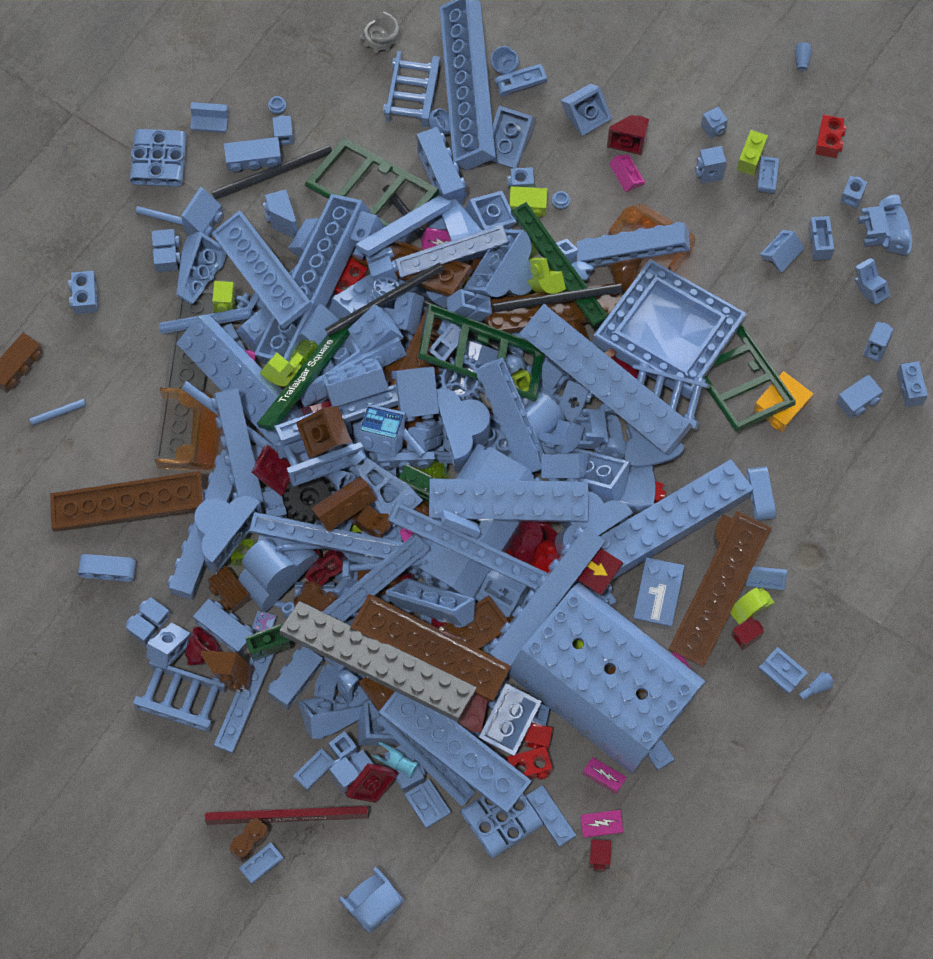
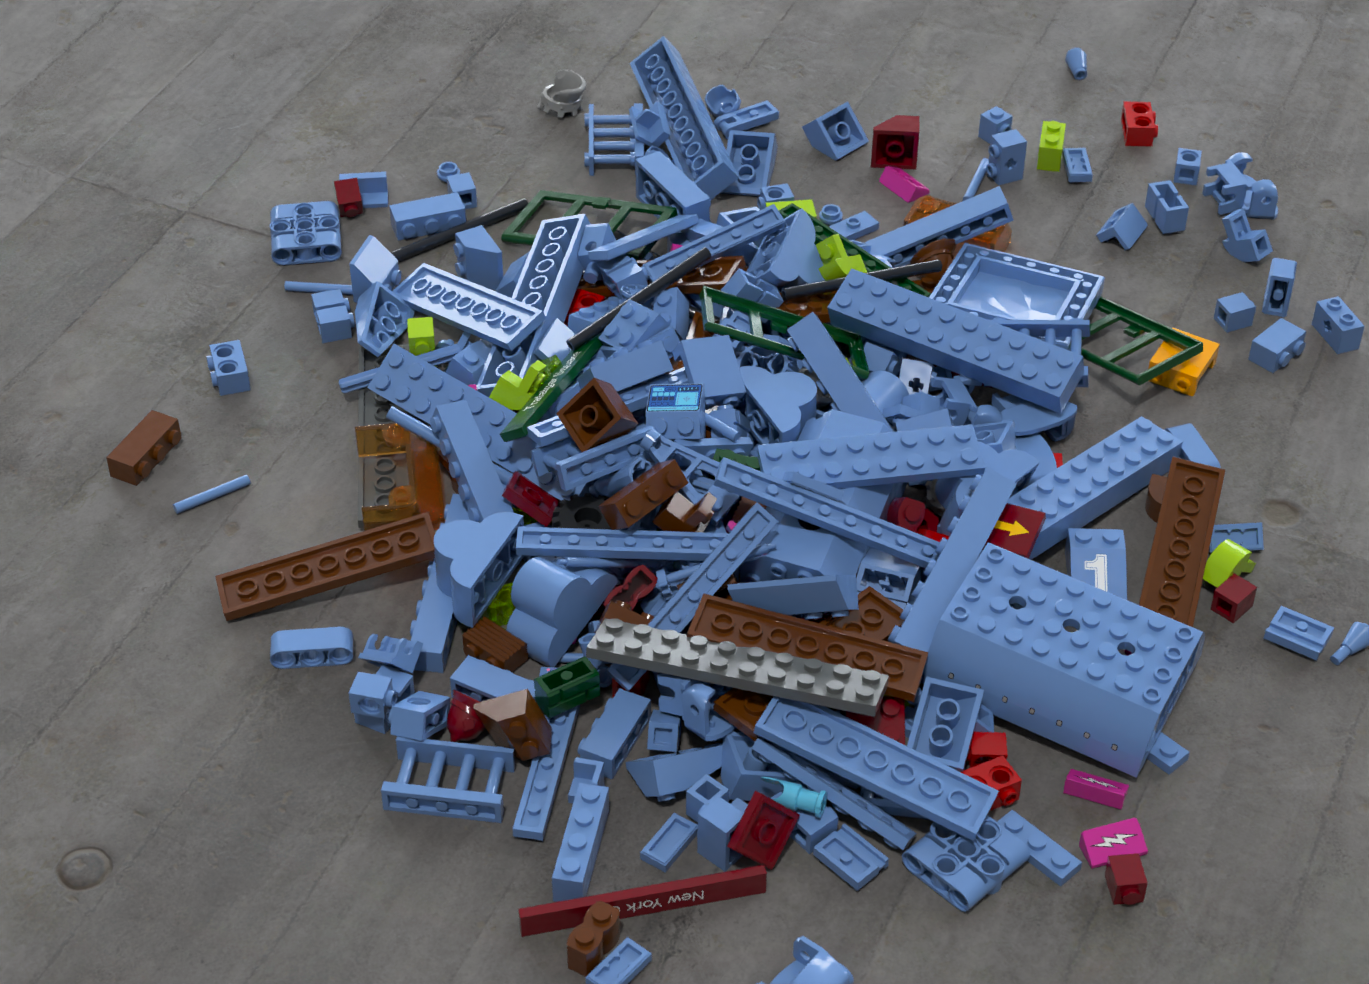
camera: 10 degrees left, 25 degrees down
none -> dark red brick [334,178,364,217]
none -> medium blue brick [349,672,397,719]
none -> medium blue hinge [358,634,423,673]
none -> medium blue brick [552,783,609,902]
none -> medium blue panel [568,757,605,804]
none -> medium blue panel [629,102,671,147]
none -> medium blue plate [828,211,879,240]
none -> medium blue bar [963,158,989,201]
none -> medium blue brick [1214,292,1256,333]

